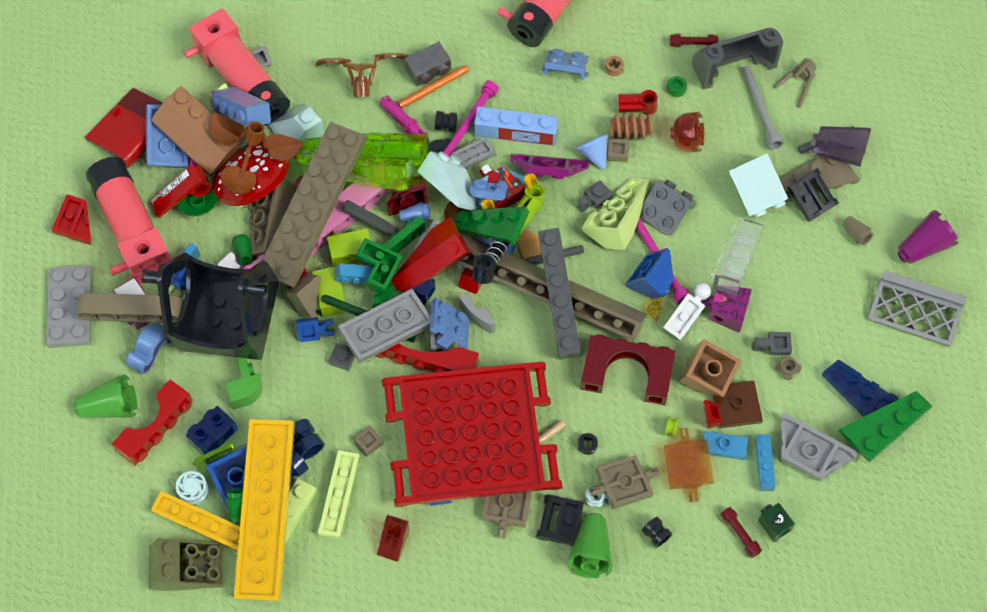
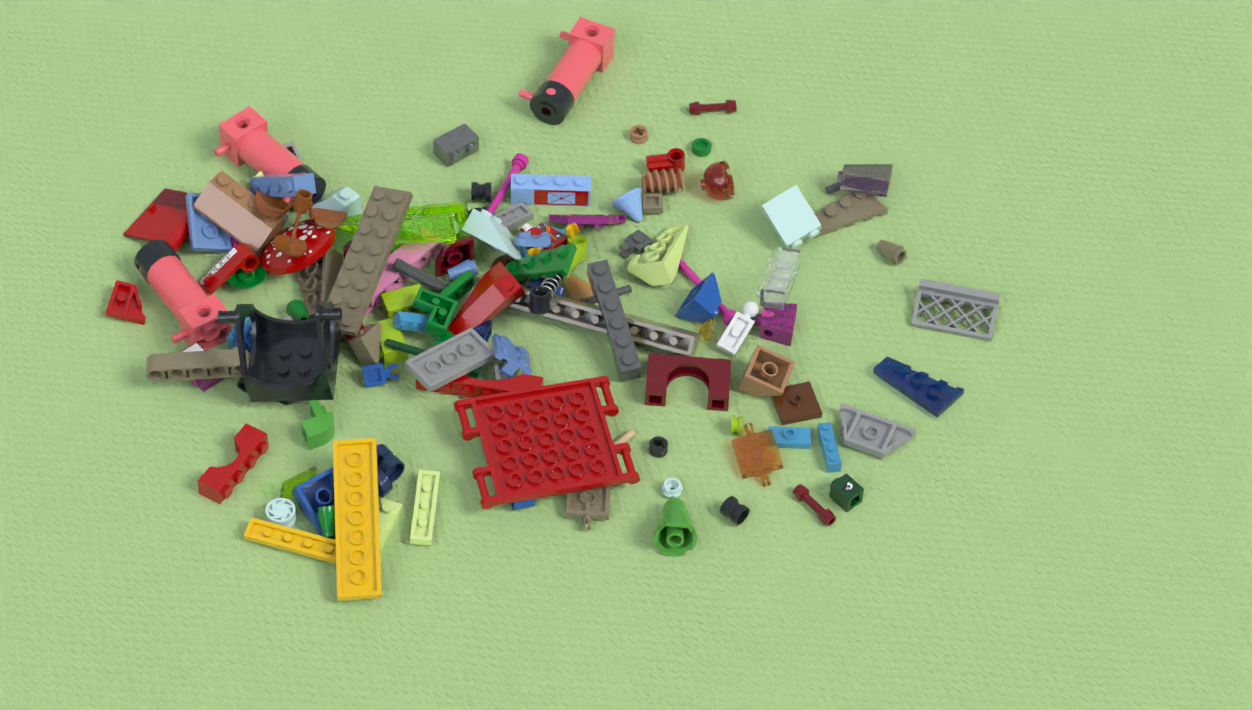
camera: 10 degrees left, 15 degrees down
light grey plate [47,265,92,348] -> none
bright green cone [73,374,138,418] -> none
medium blue animal [126,323,173,374] -> none
olive slope [149,538,223,591] -> none
clear blue brick [185,405,238,460] -> none
dark orange plant [316,53,408,97] -> none
dark grey plate [328,343,355,371] -> none
dark tan tile [353,426,384,457] -> none
clear red slope [377,514,410,562] -> none
dark pink pin [379,95,428,143] -> none
orange bar [397,65,469,109] -> none
red slope [458,268,482,294] -> none
light grey slope [459,293,495,334] -> none
black plate [536,495,584,546] -> none
medium blue piece [543,49,588,80] -> none
dark tan plate [589,455,660,510] -> none
bracket [640,179,697,235] -> none
dark grey windscreen [692,28,784,90] -> none
red slope [703,400,722,429] -> none
light grey piece [743,66,784,149] -> none
dark grey plate [753,332,792,355] -> none
dark tan plant [773,58,816,108] -> none
dark tan plate [775,356,801,380] -> none
black plate [787,168,839,222] -> none
green wing [838,391,932,463] -> none
magenta cone [897,210,958,264] -> none

